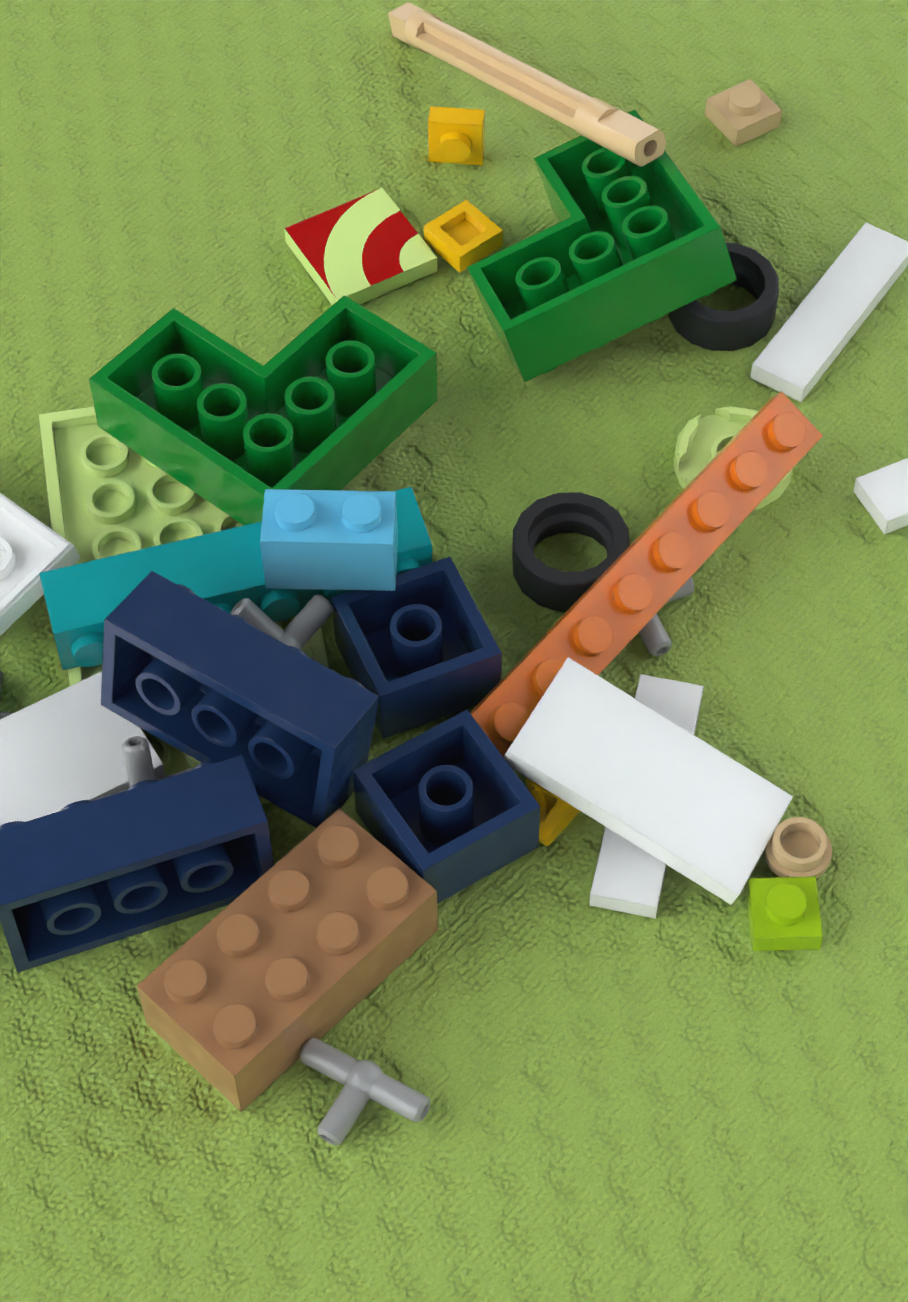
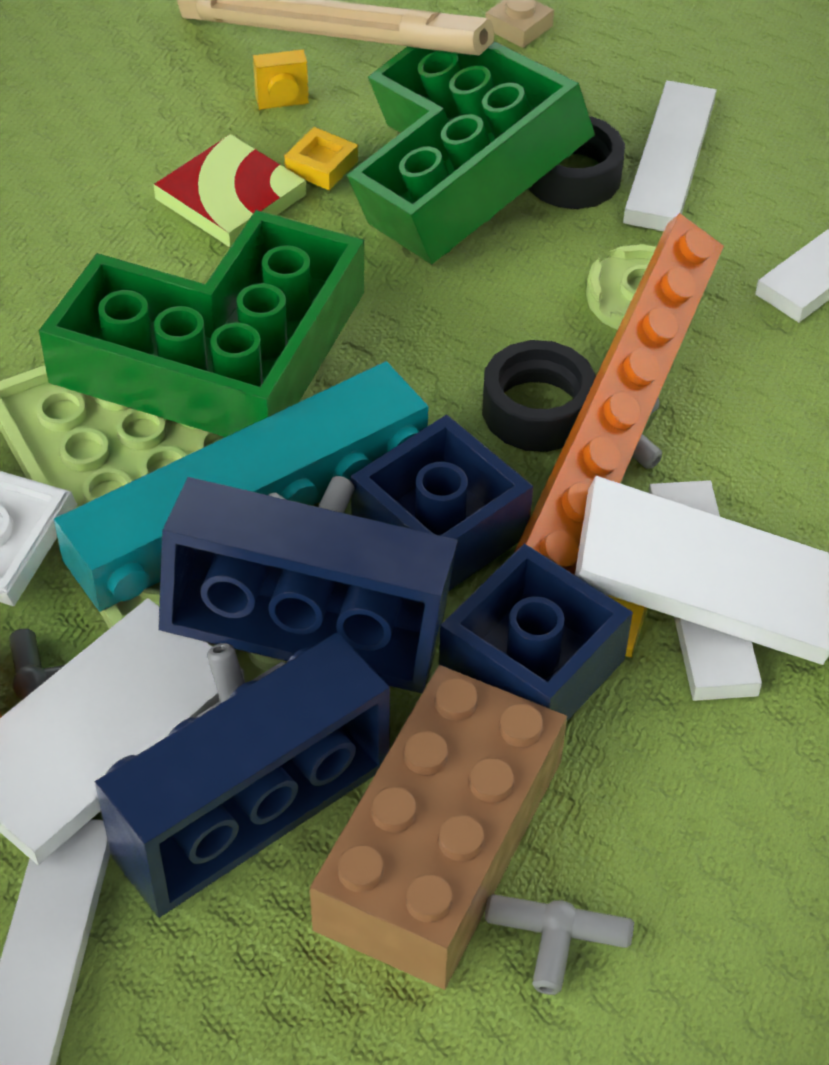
camera: 20 degrees left, 5 degrees down
medium azure brick [260,489,398,591] -> none

